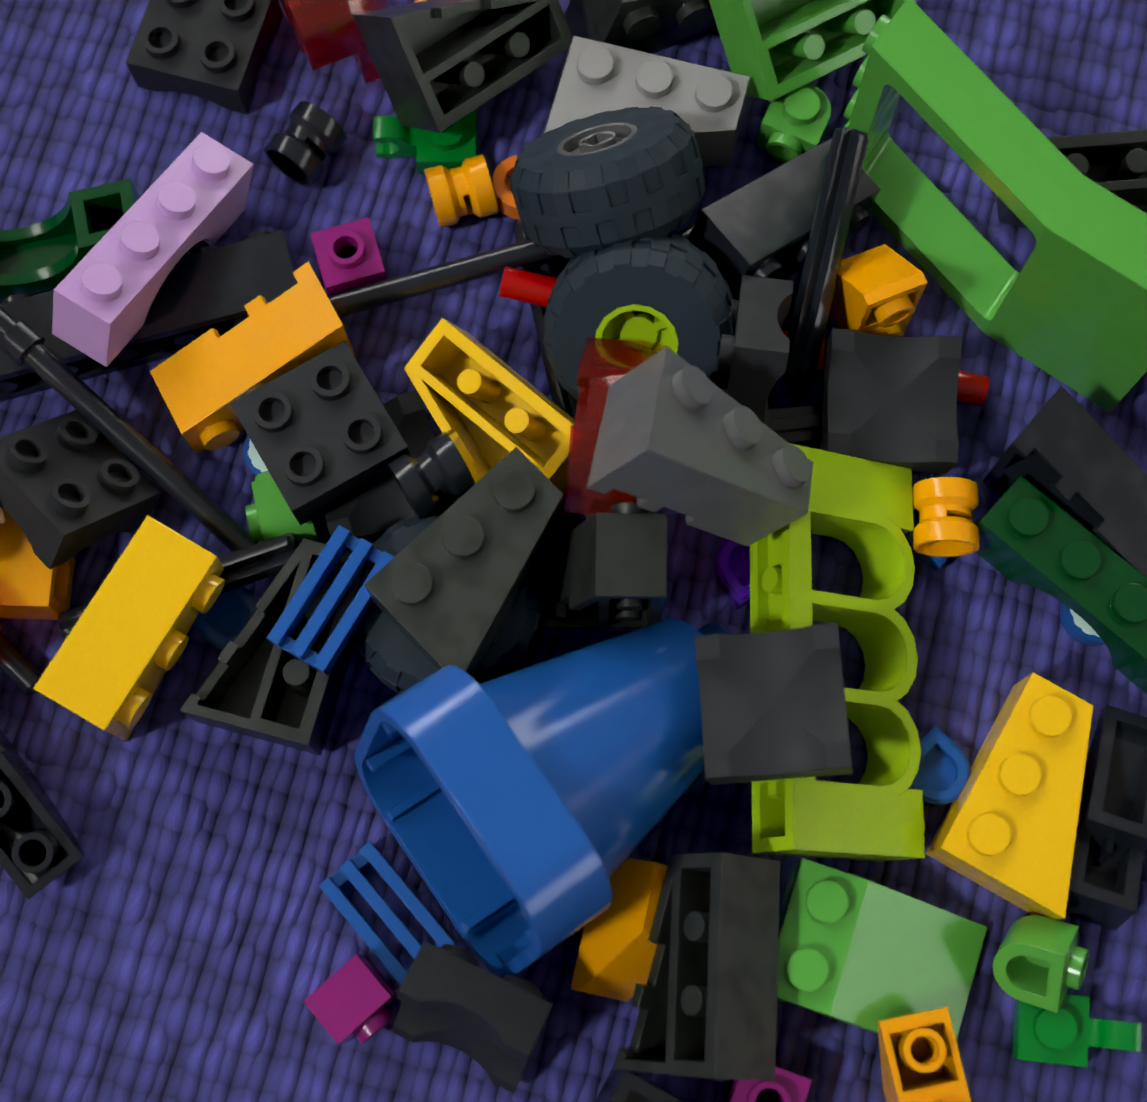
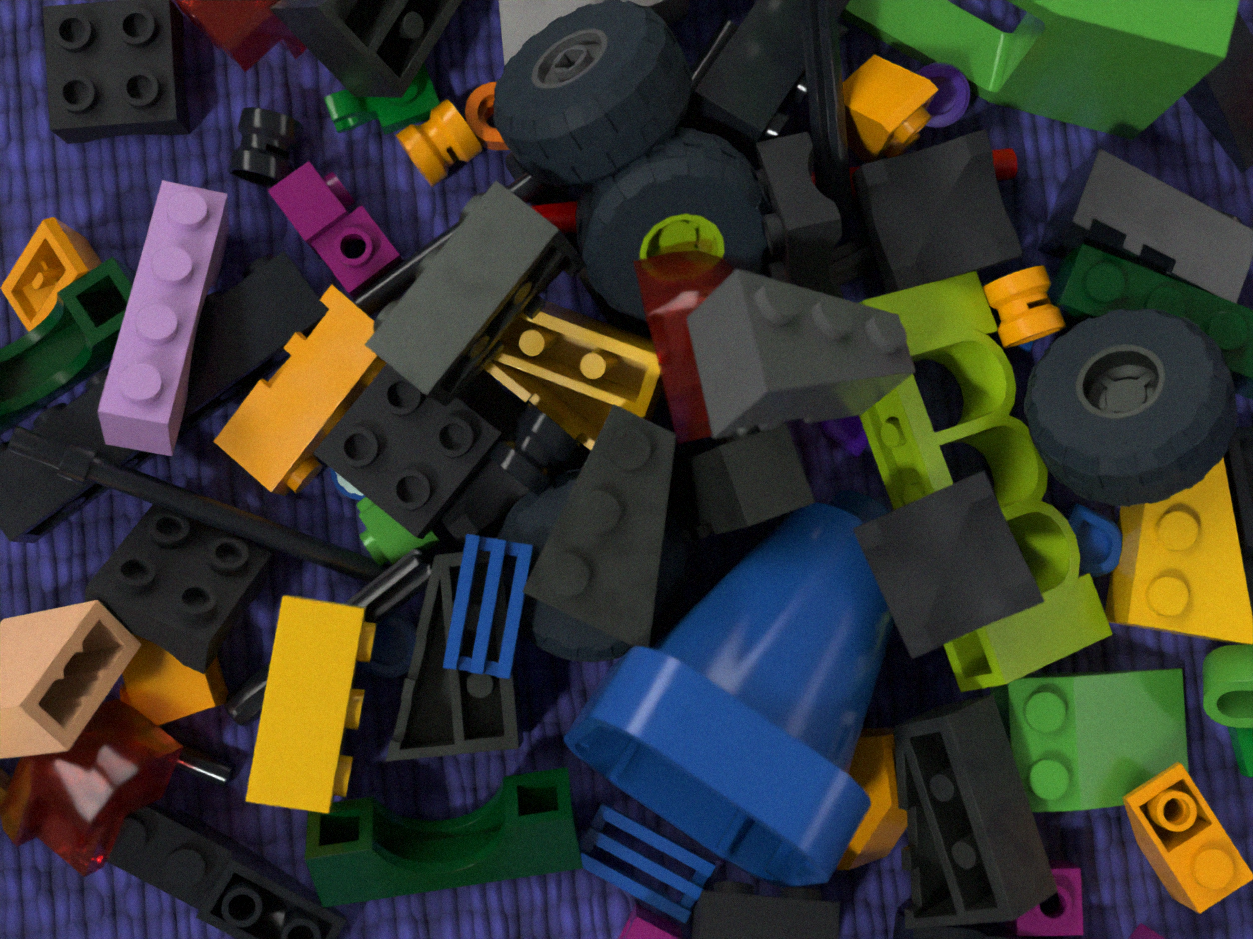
camera: 25 degrees left, 10 degrees up
none -> light orange slope [0,217,102,332]
none -> magenta plate [268,161,355,255]
none -> dark green arch [305,767,583,908]
none -> pearl dark grey wedge [365,180,586,406]
none -> dark purple tile [916,62,970,128]
none -> black wheel [1024,308,1237,507]

